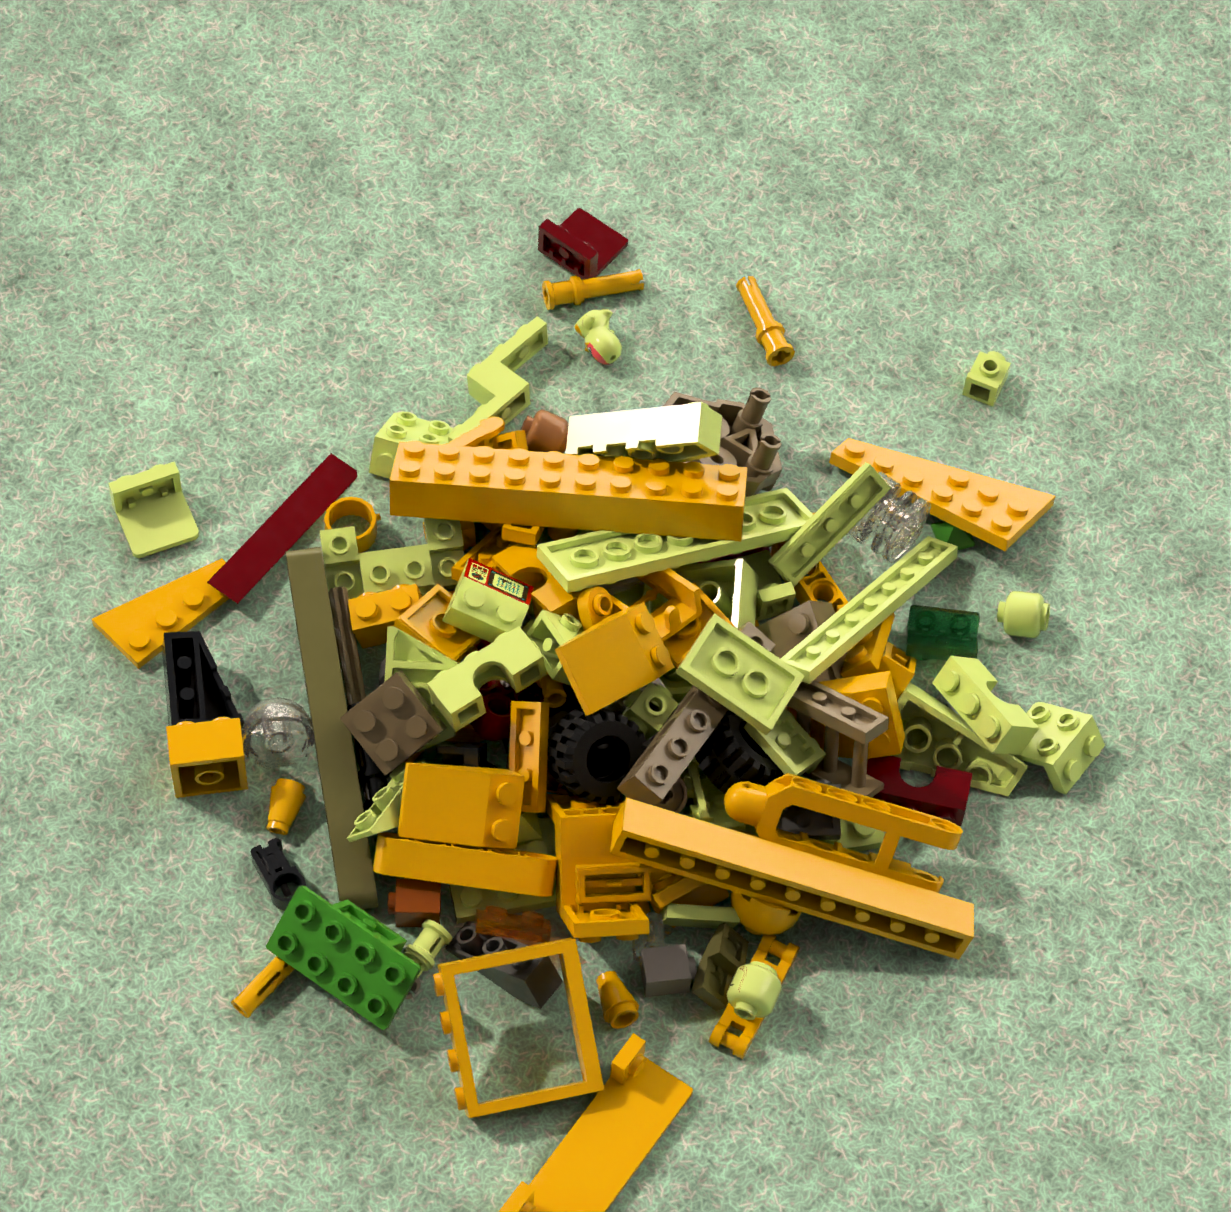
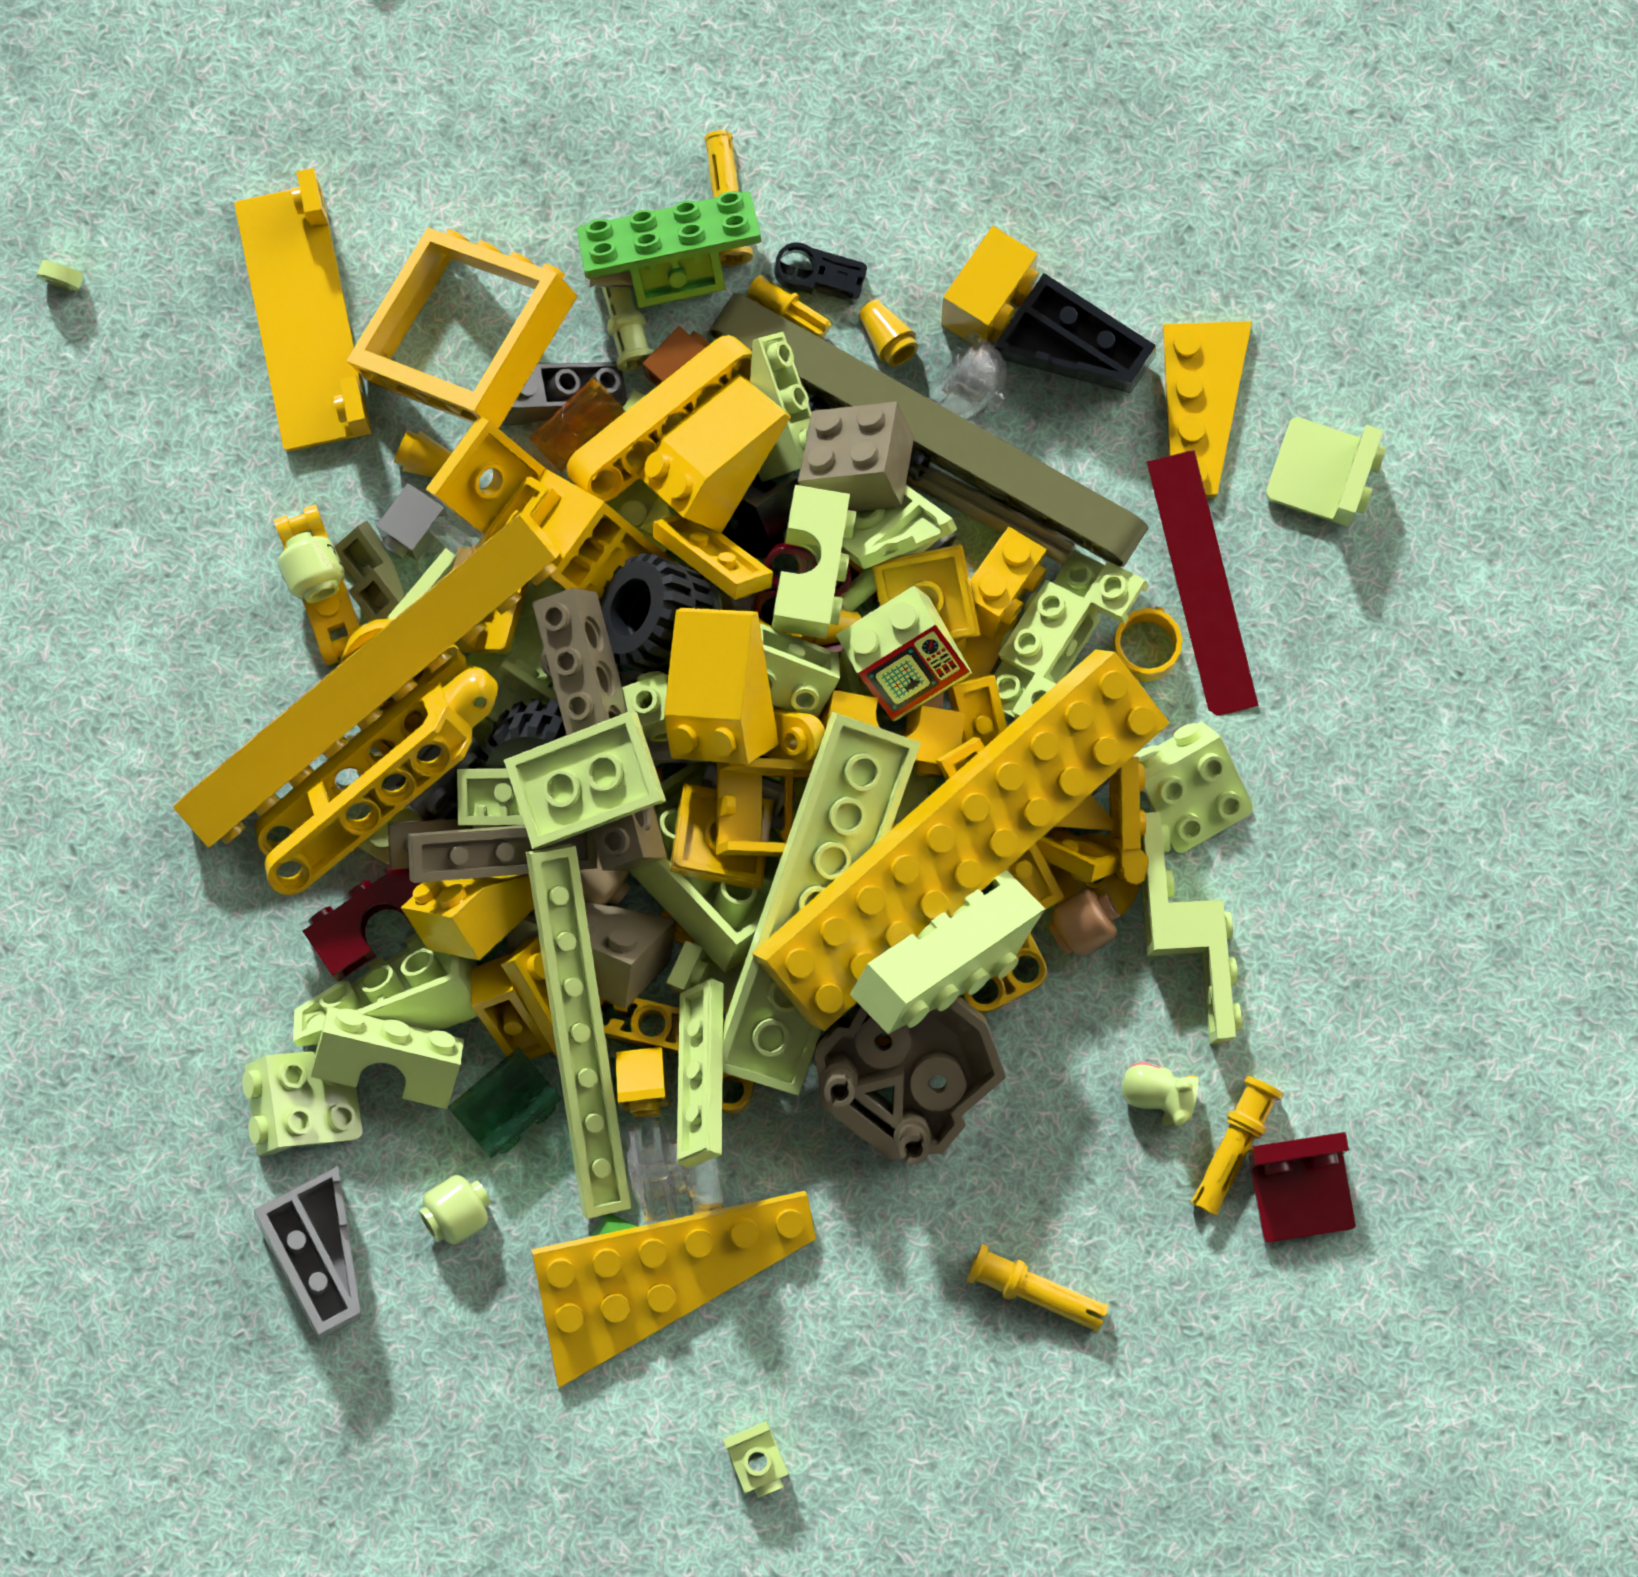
camera: 140 degrees right, 20 degrees up
none -> light grey wedge [254,1166,361,1341]
none -> yellow slope [616,1047,670,1118]
none -> yellow axle [746,275,831,339]

